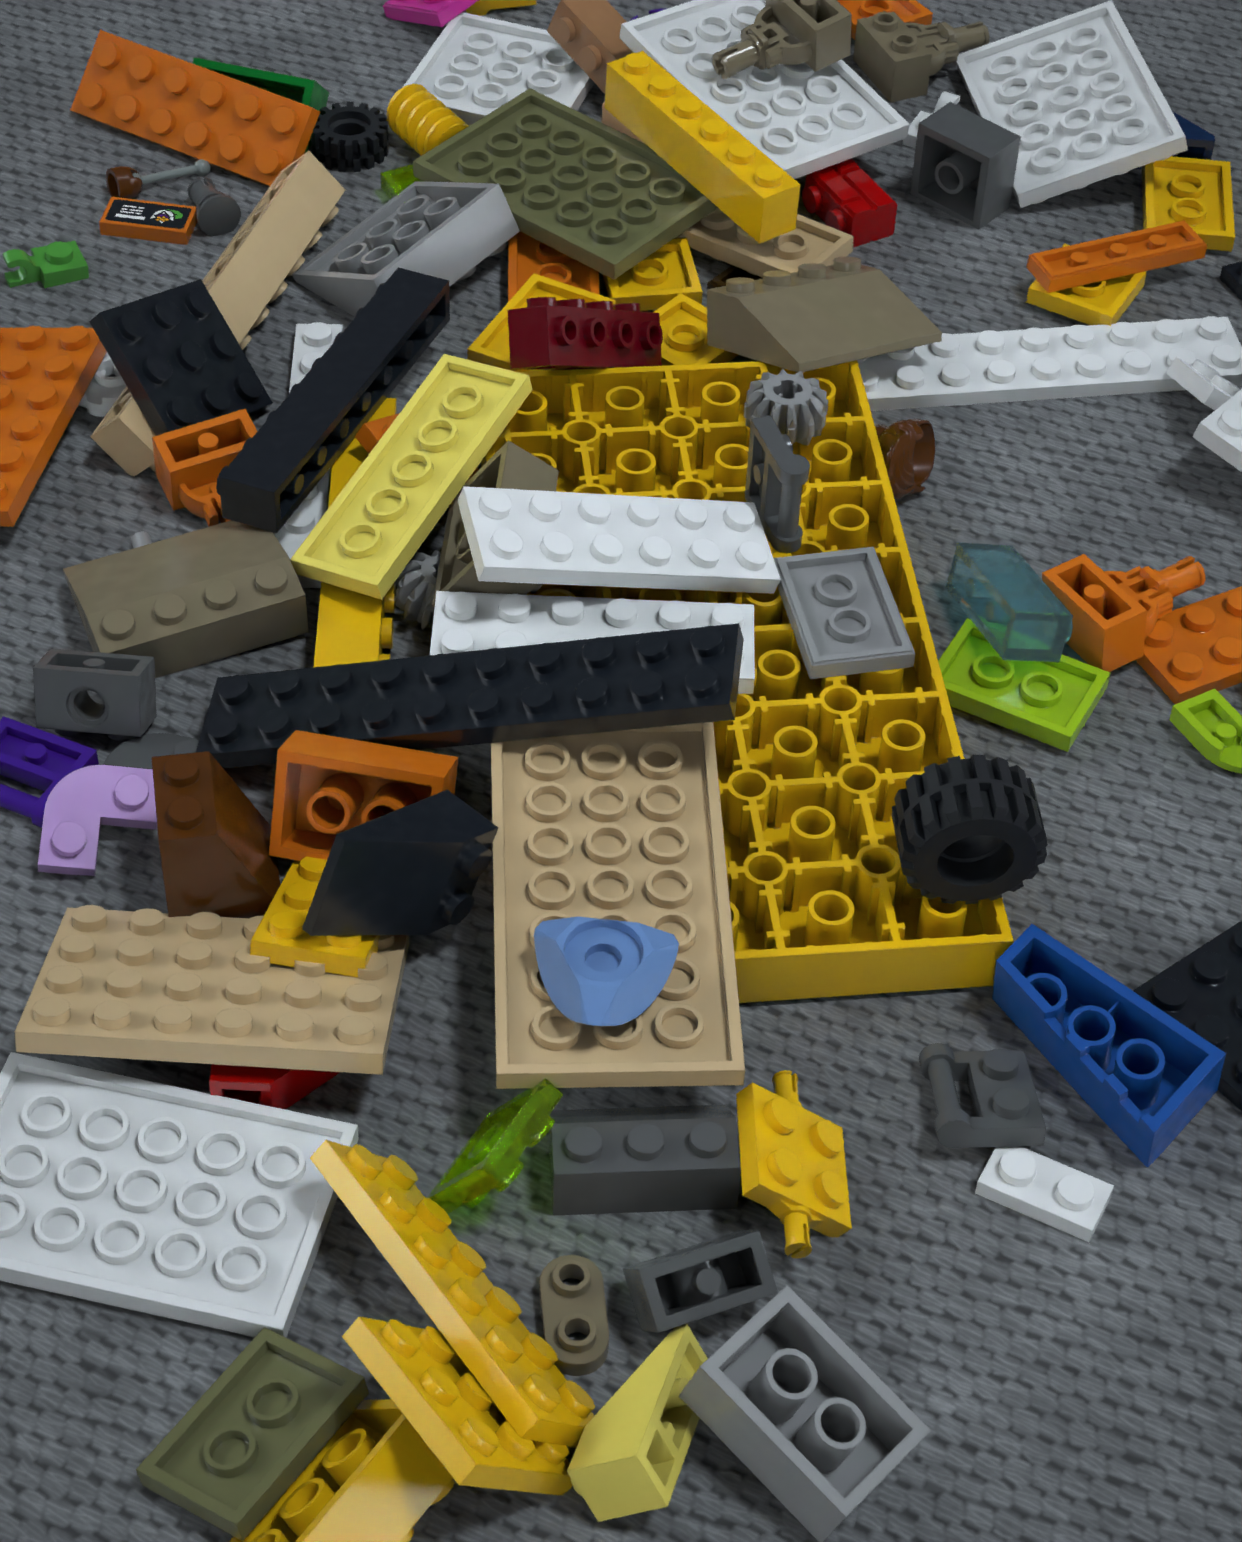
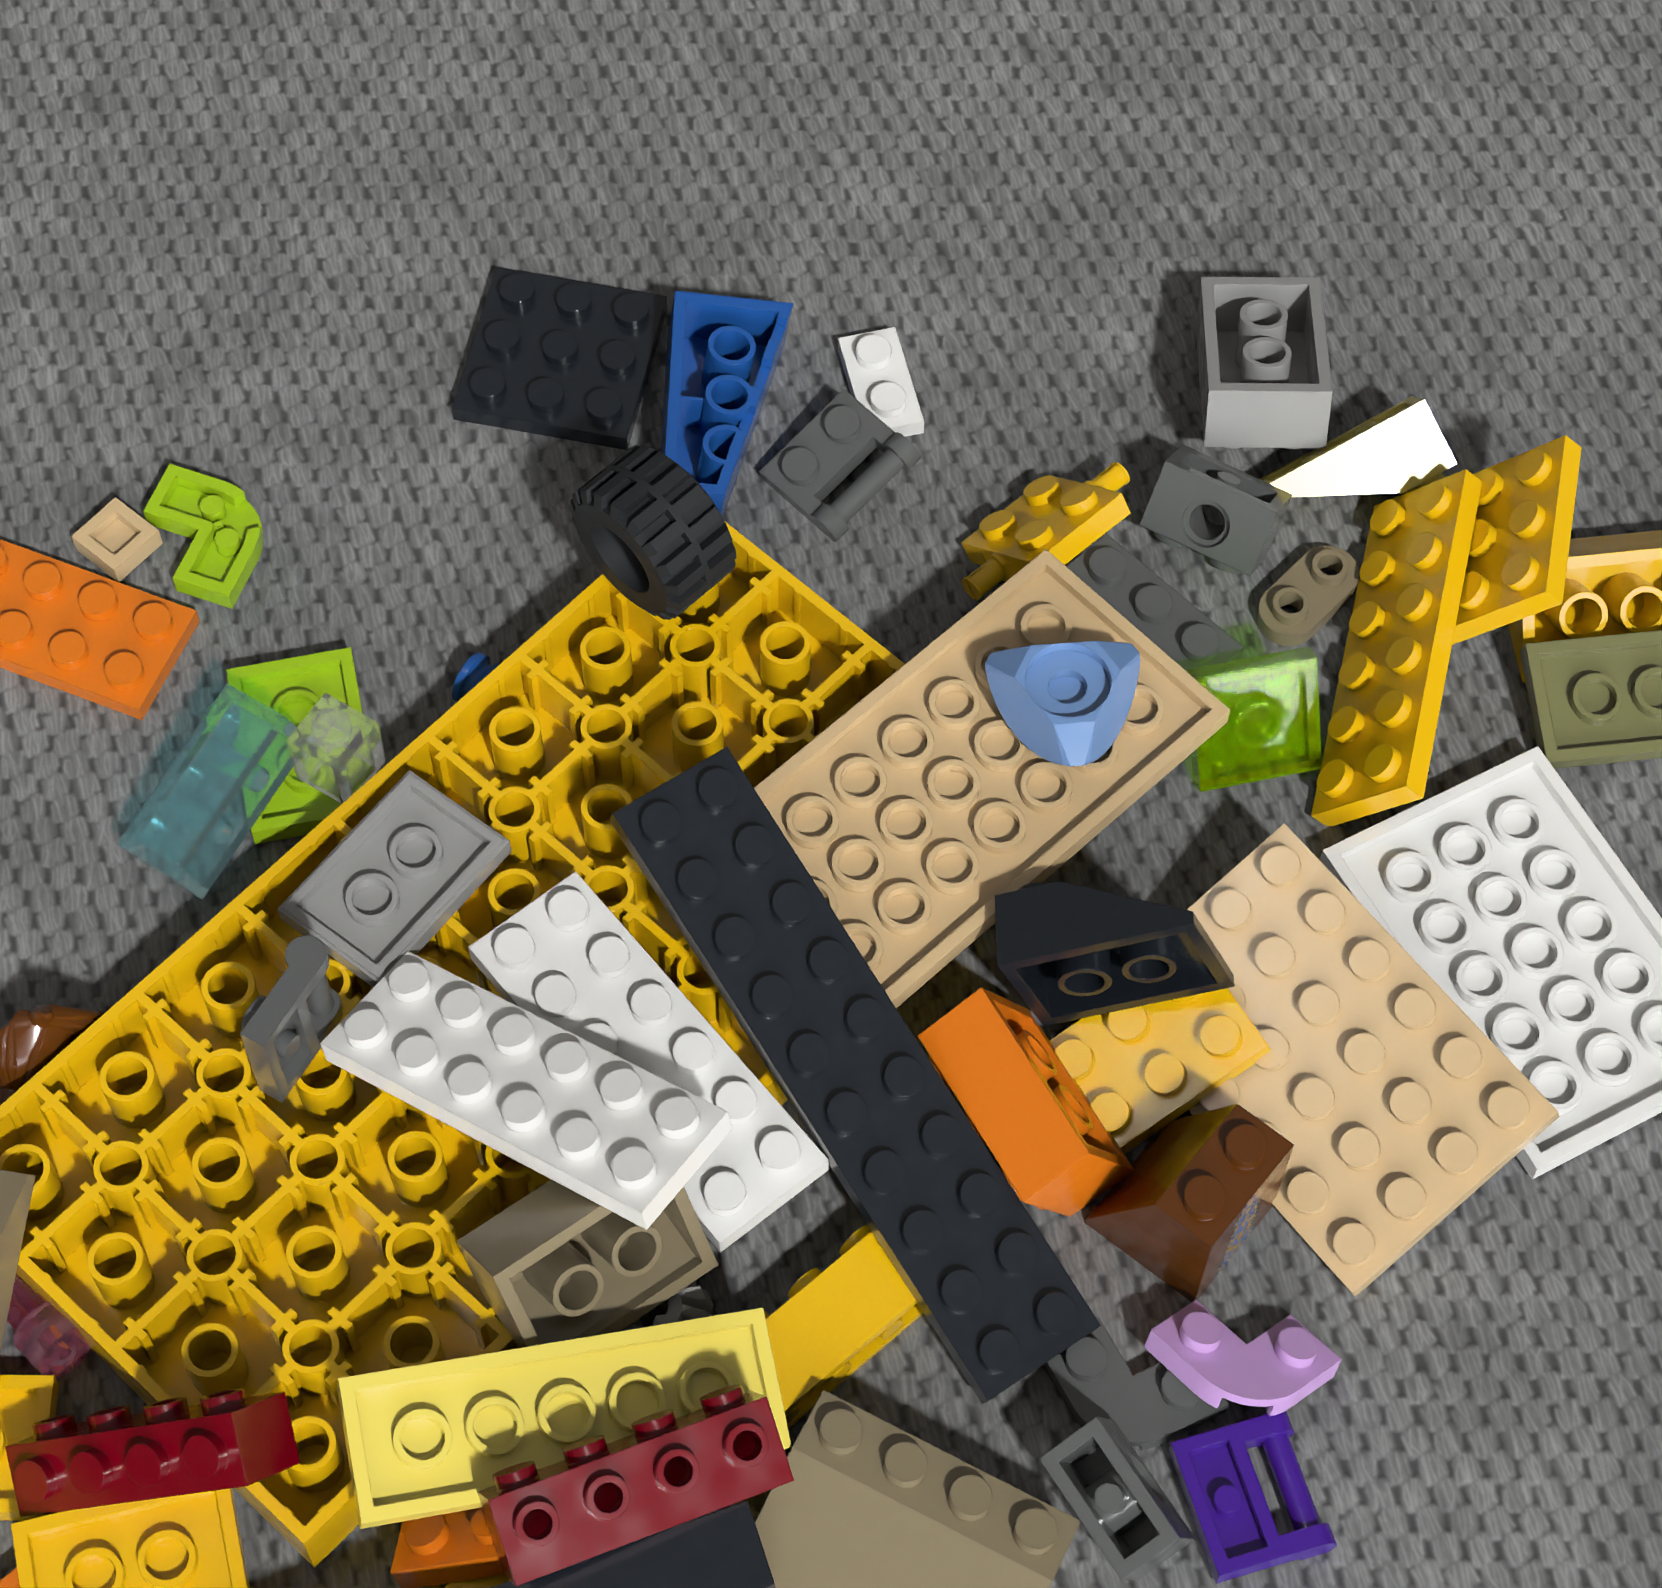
camera: 130 degrees left, 15 degrees up
light grey gear [744,369,828,445] -> none
orange brick [1040,554,1206,672] -> none
none -> clear brick [287,693,386,804]
none -> dark red brick [477,1384,794,1586]

